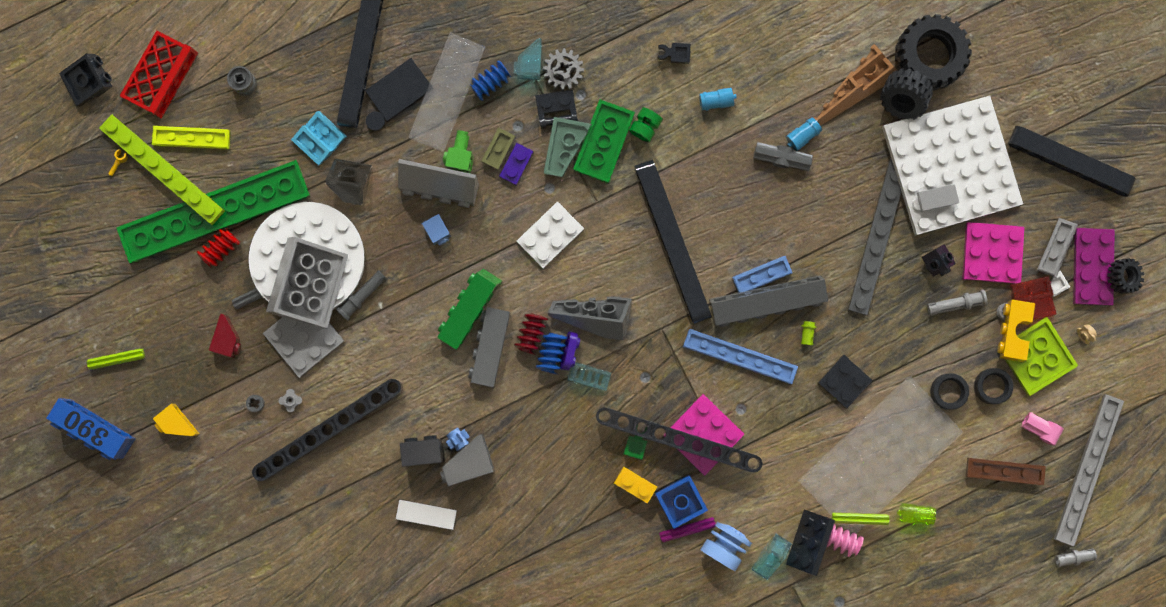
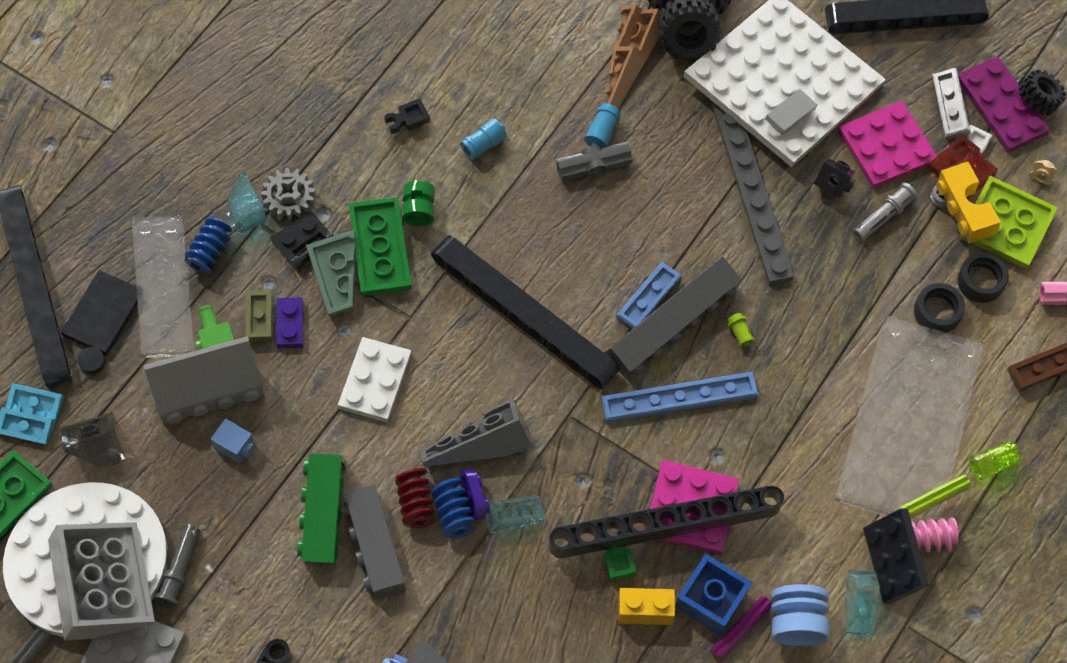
camera: 25 degrees left, 20 degrees down
black plate [818,355,872,409] -> none

